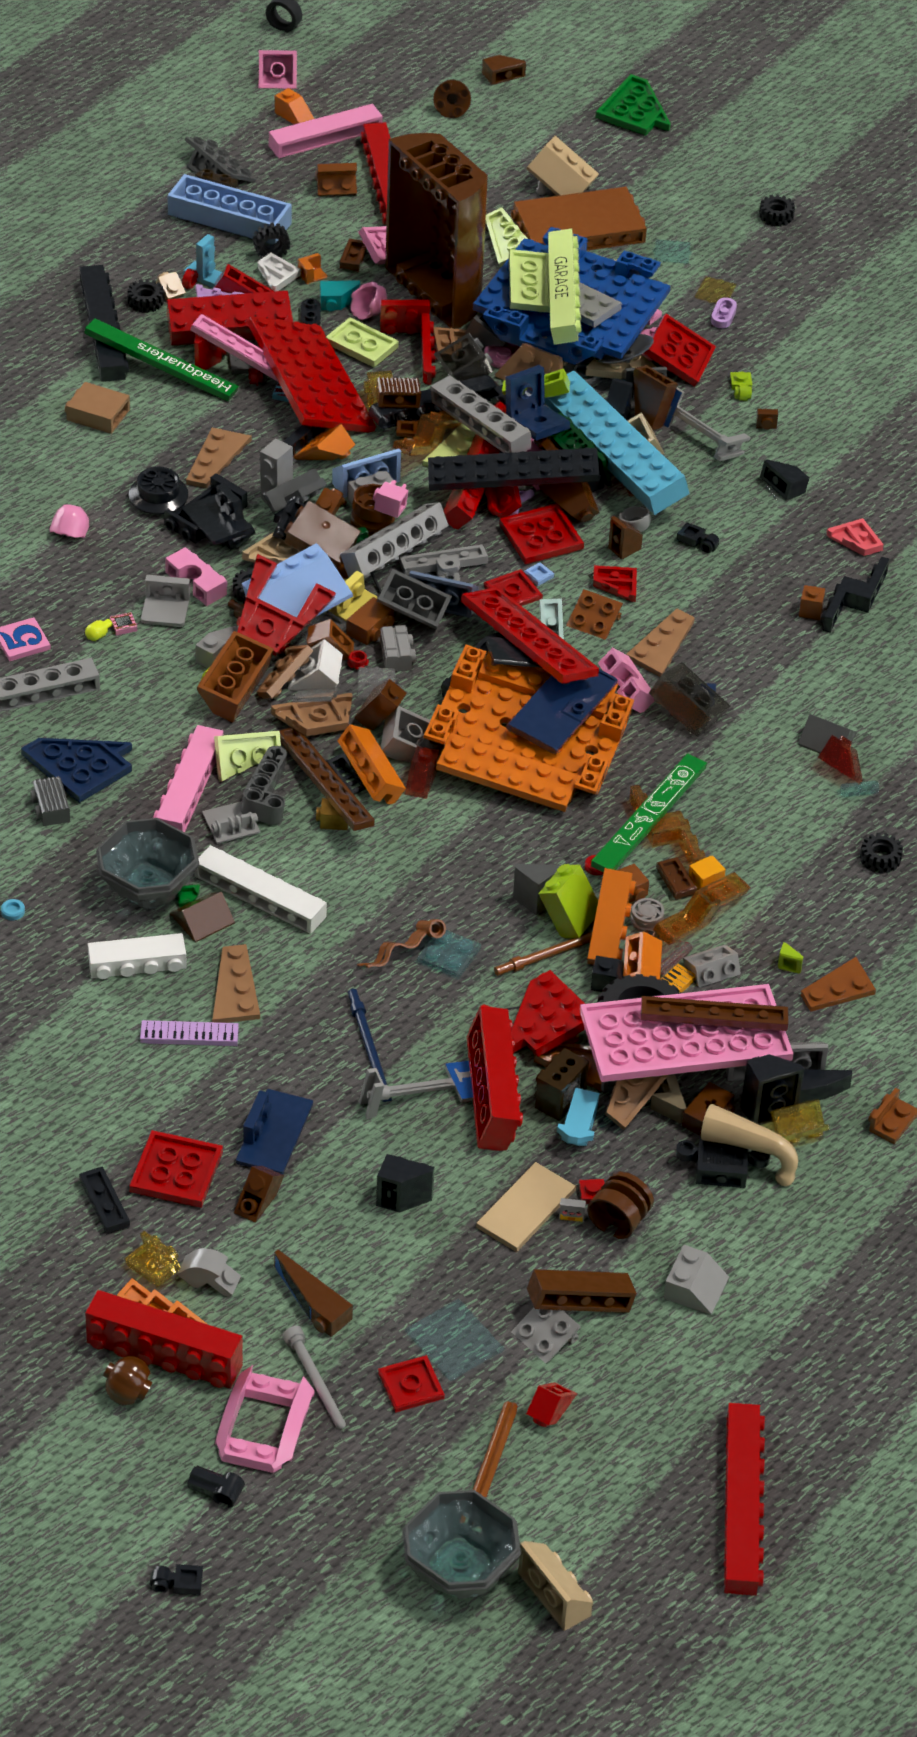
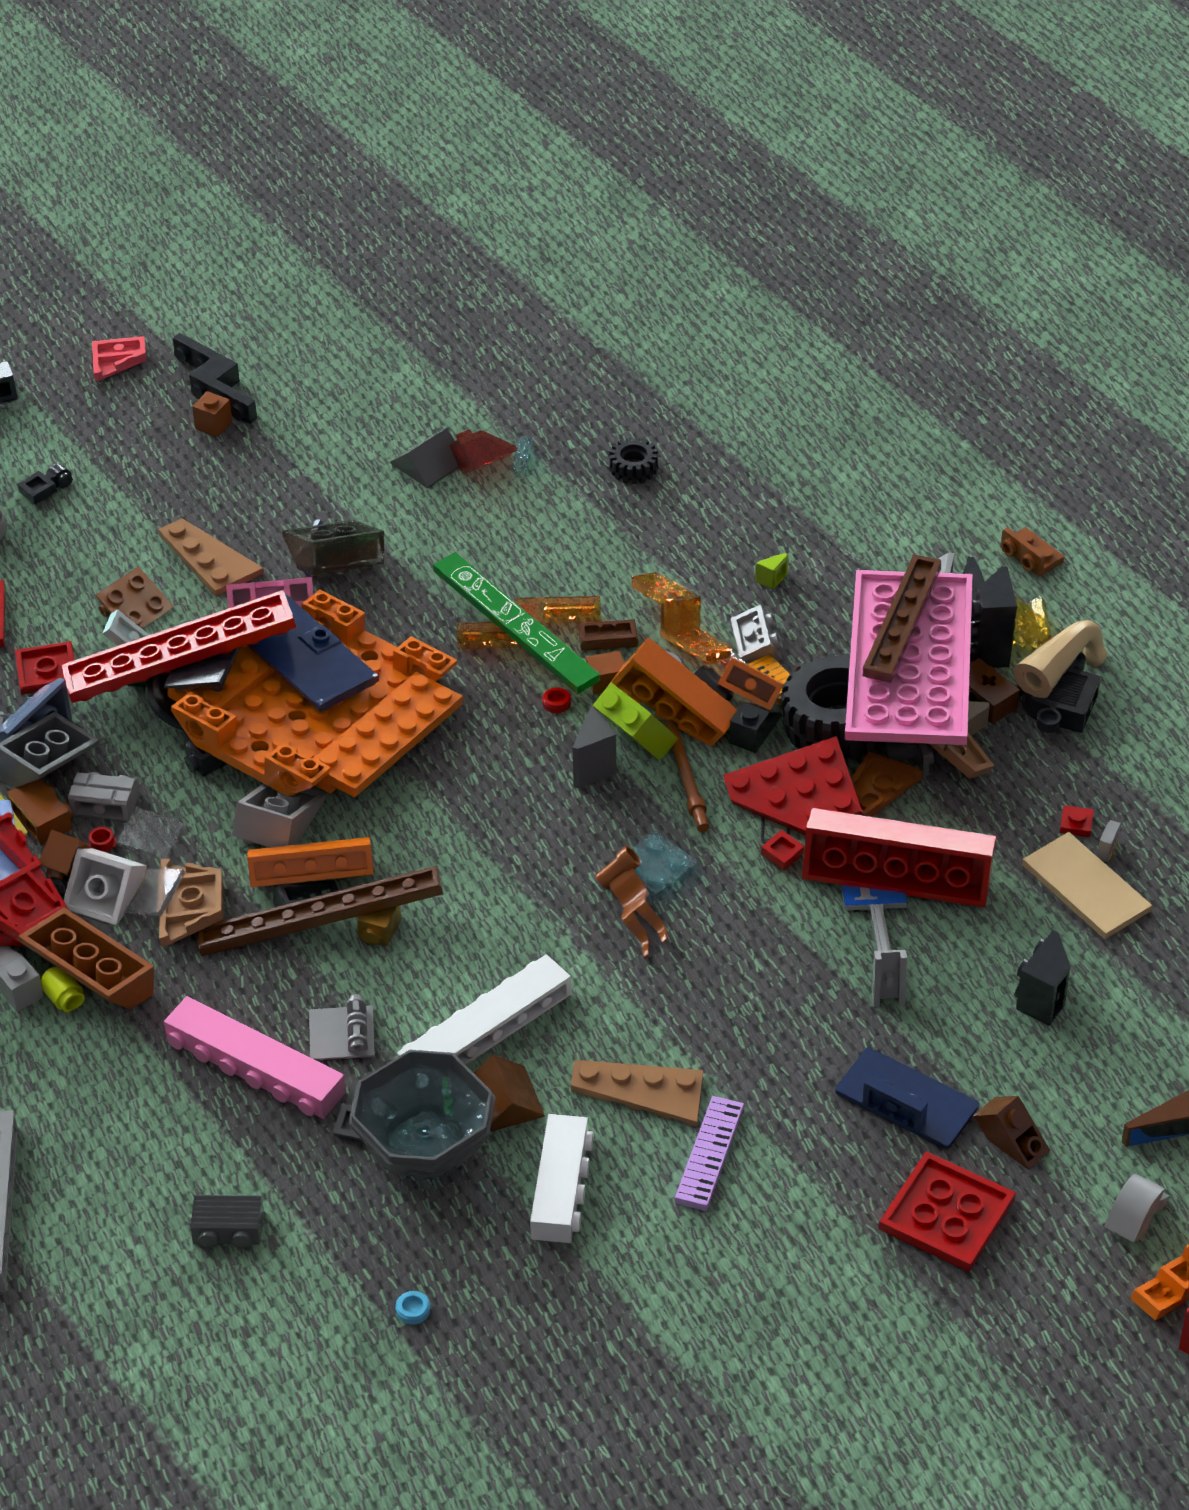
camera: 70 degrees left, 0 degrees up
dark blue wing [21,738,132,803] -> none
black plate [79,1166,130,1234] -> none
clear yellow bracket [124,1231,181,1287] -> none
yellowish green wing [214,731,281,782] -> none
dark grey beam [241,746,287,825] -> none
medium nougat wing [256,645,313,699] -> none
dark blue bar [348,989,392,1102] -> none
reddish brown slope [354,679,407,731] -> none
clear red slope [405,746,439,799] -> none
light blue tile [524,562,554,586] -> none
dark brown piece [534,1048,589,1121] -> none
medium azure piece [557,1088,599,1146] -> none
reddish brown wheel [587,1171,654,1239] -> none
red wing [593,565,637,602] -> none
reddish brown slope [608,516,643,559] -> none
light orange panel [689,856,726,894] -> none
dark orange wing [801,957,876,1012] -> none

